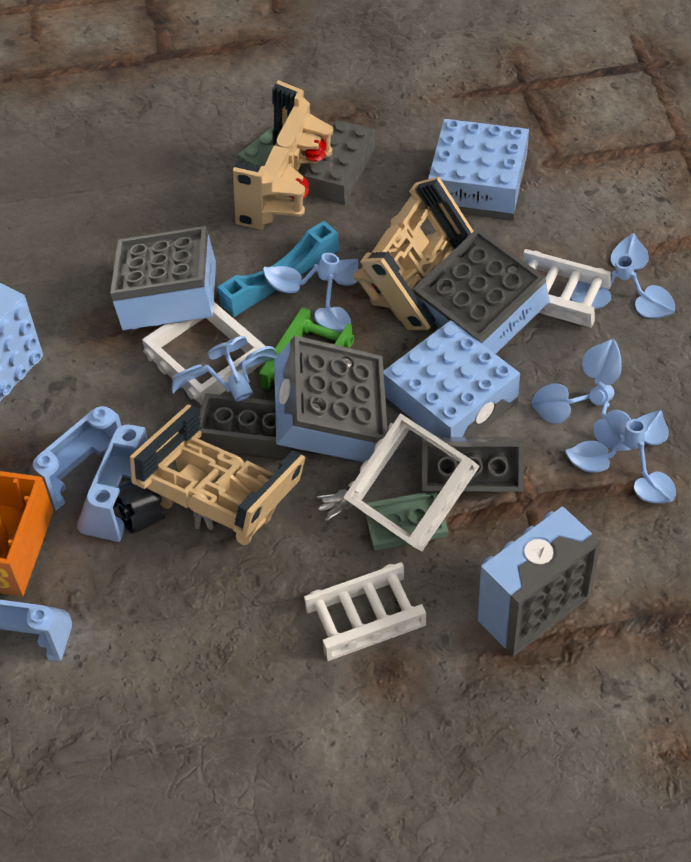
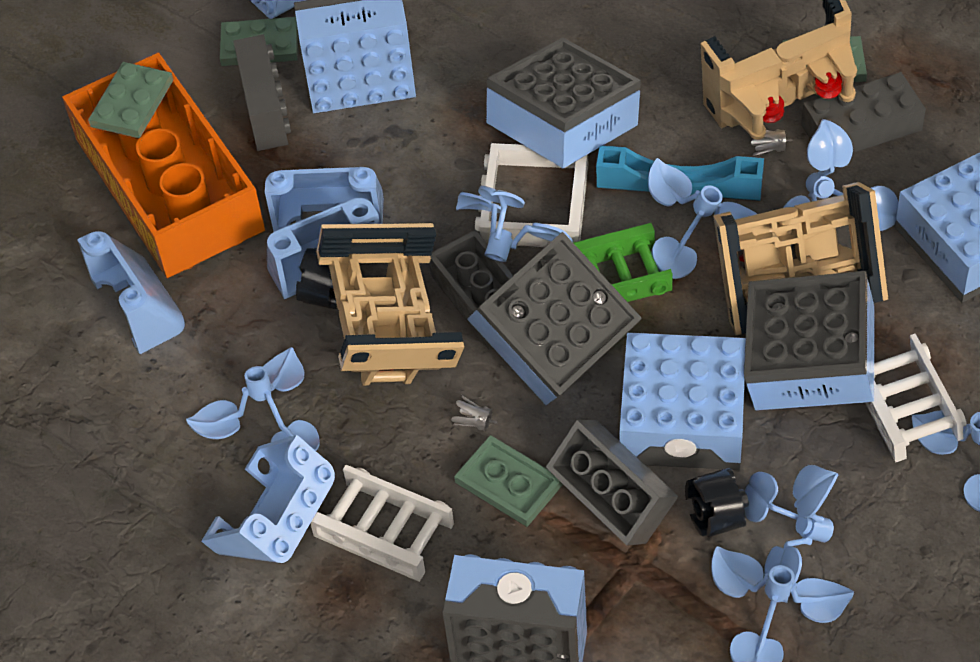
camera: 50 degrees right, 0 degrees up
white window [343,413,480,551] -> none
none -> light blue plant [186,347,320,451]
none -> light blue windscreen [201,435,335,563]
none -> black brick [685,468,749,537]
none -> flat silver piece [751,129,792,156]
none -> light blue plant [783,119,898,231]

